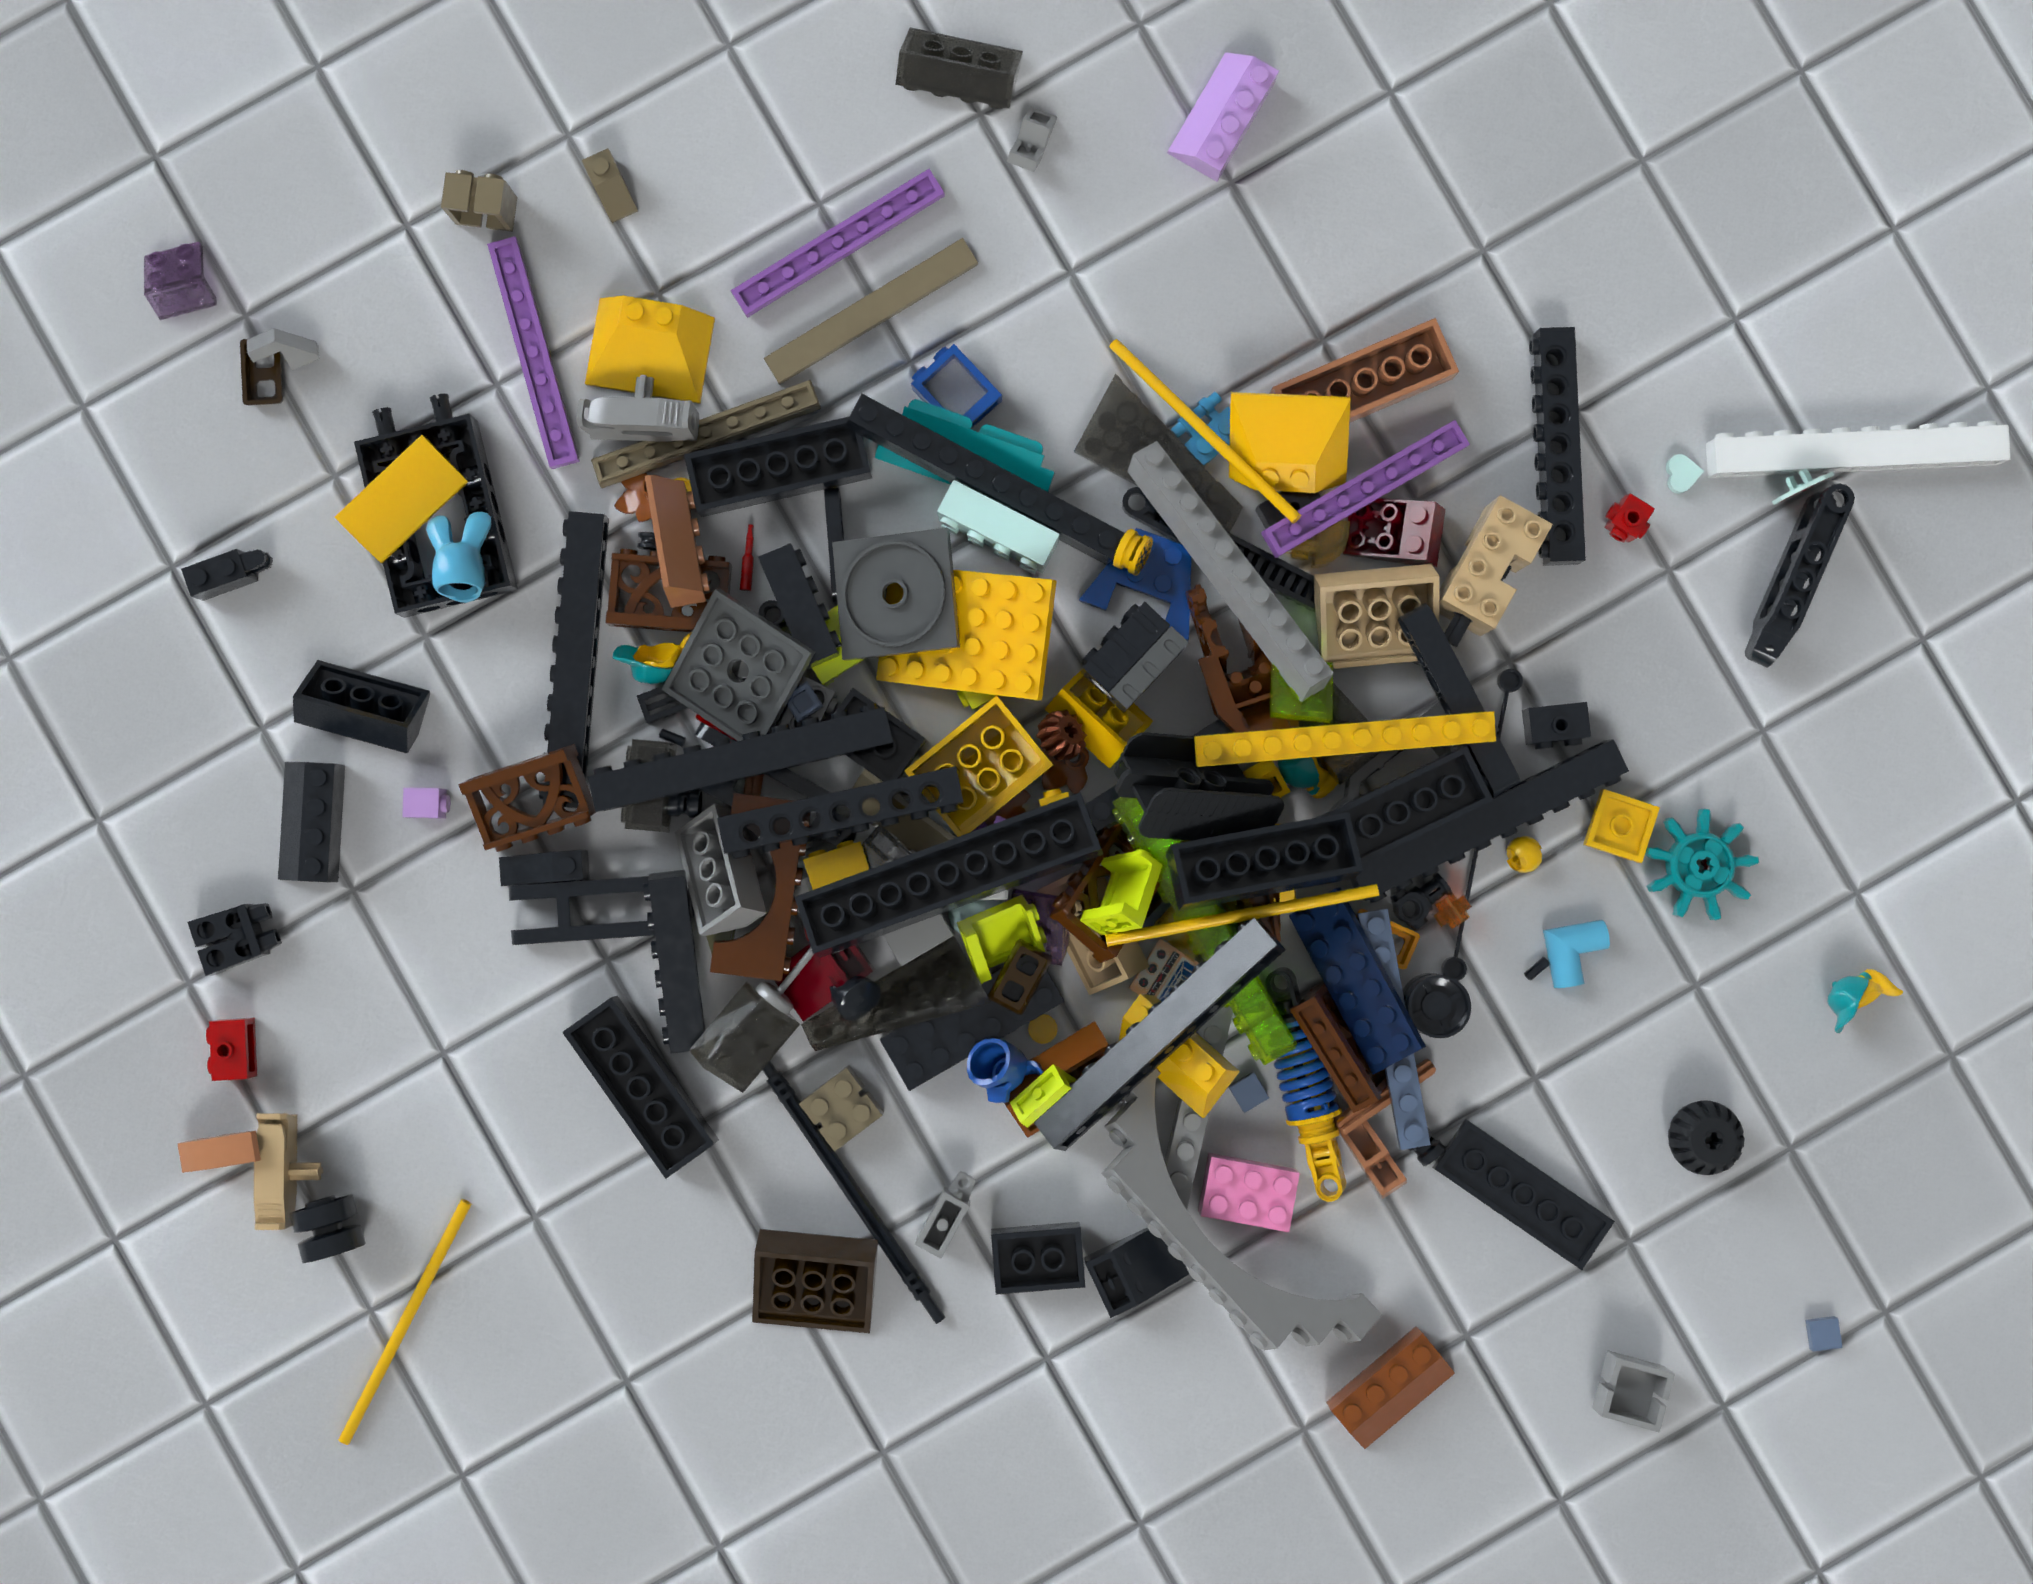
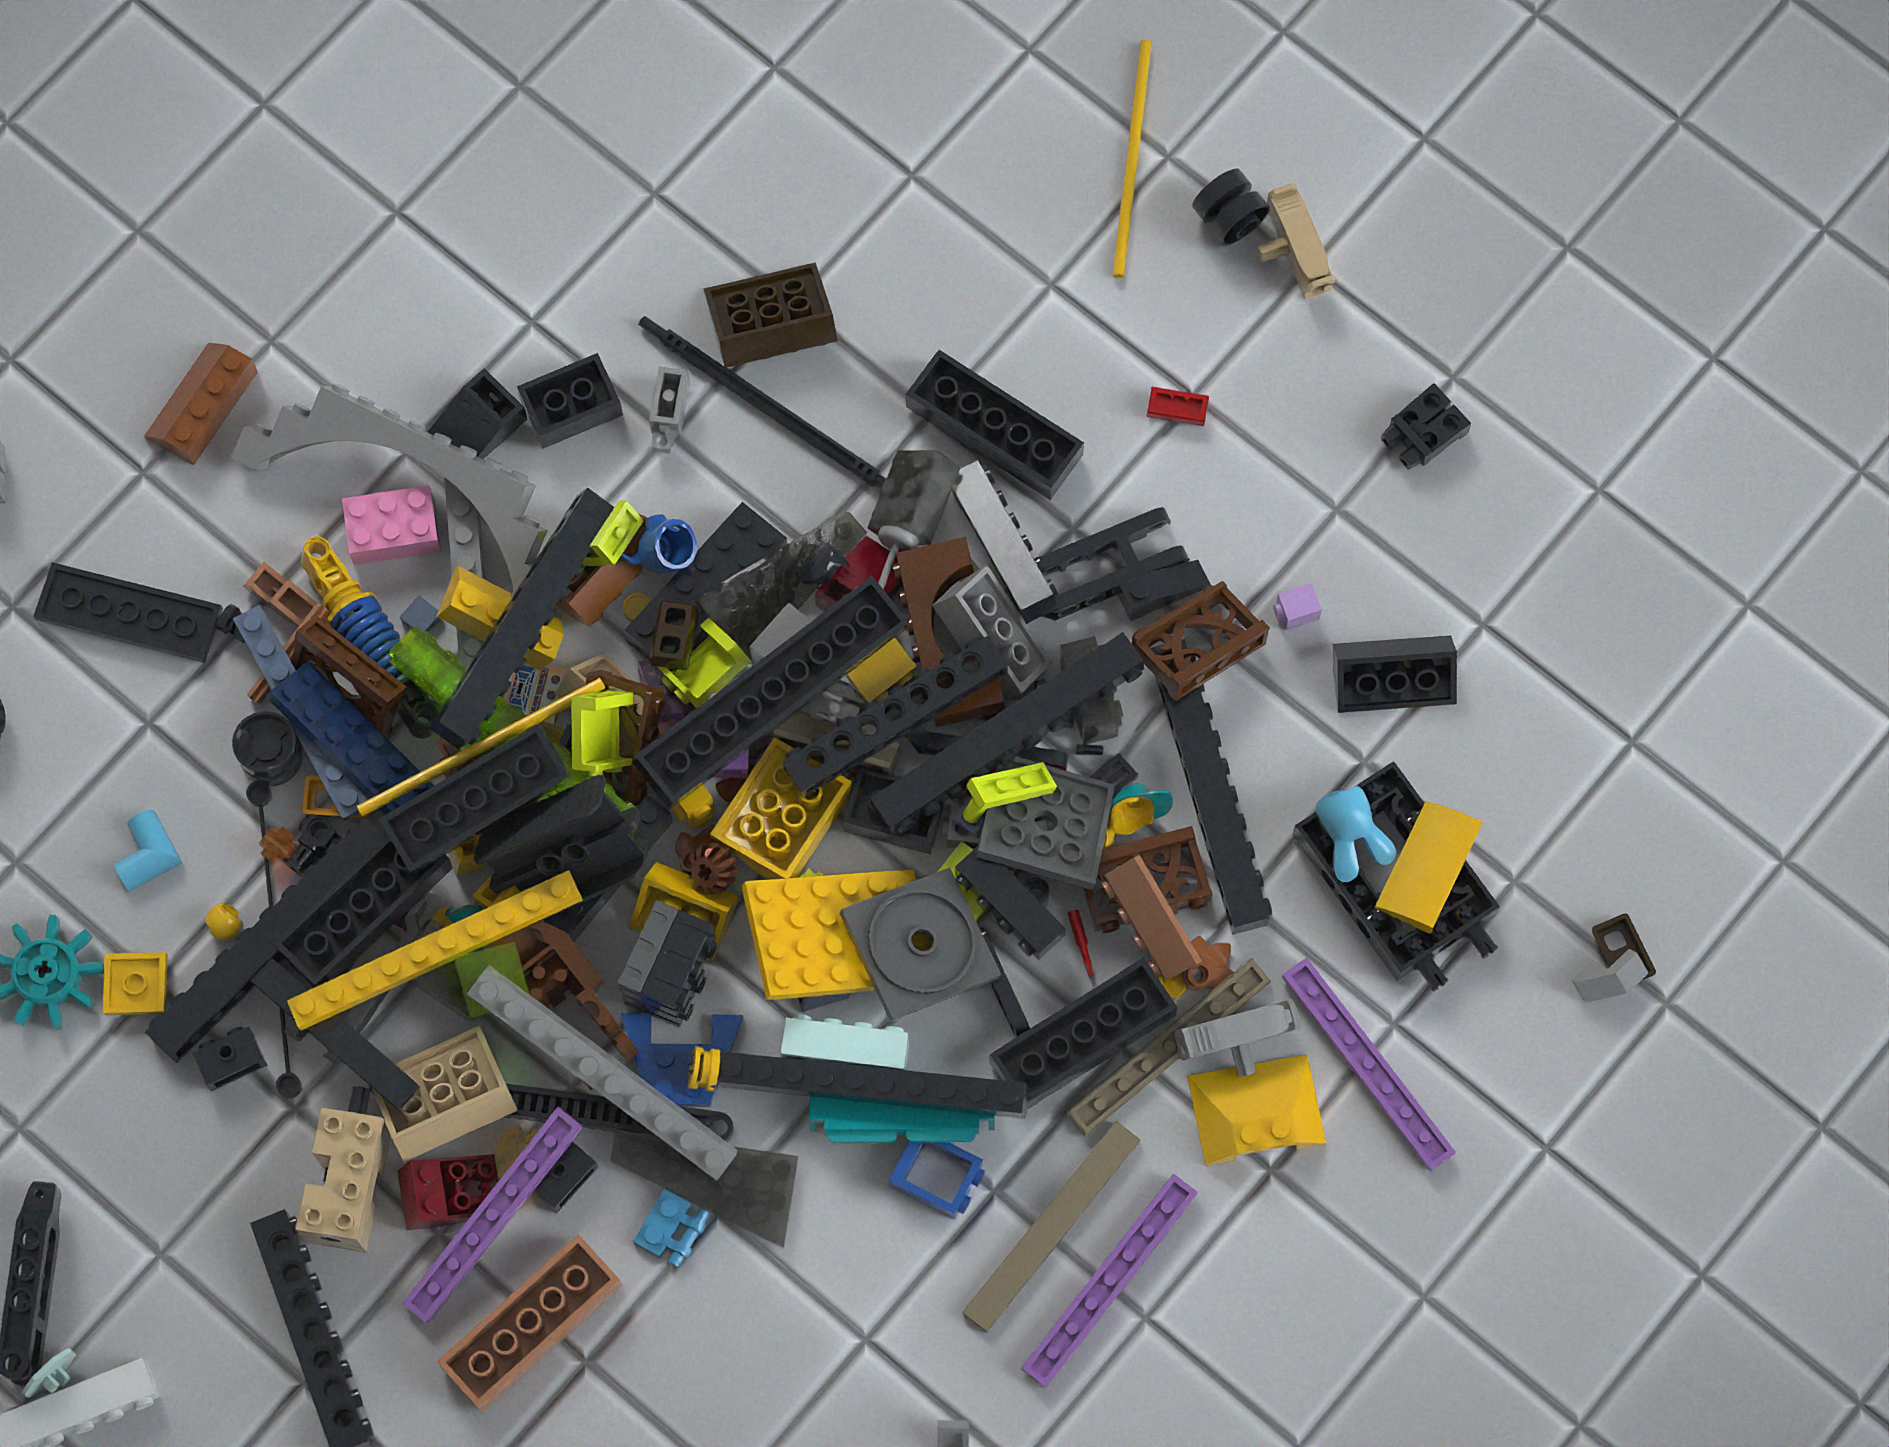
camera: 165 degrees right, 15 degrees down
clear purple bracket [144,241,217,320] -> none
nougat slope [177,1130,261,1173] -> none
black hinge [181,549,273,601] -> none
red brick [206,1017,257,1081] -> none
black slope [278,762,345,882] -> none
dark tan piece [441,170,518,232] -> none
dark tan slope [582,148,638,223] -> none
black bush [637,532,657,551] -> none
dark tan piece [799,1065,884,1152] -> none
yellow piece [1109,339,1301,524] -> none
yellow slope [1229,392,1351,493] -> none
black piece [1524,957,1550,981] -> none
red brick [1604,493,1655,543] -> none
light aqua tile [1666,454,1704,494] -> none
none -> neon yellow piece [962,762,1057,823]
none -> red plate [1147,387,1209,426]

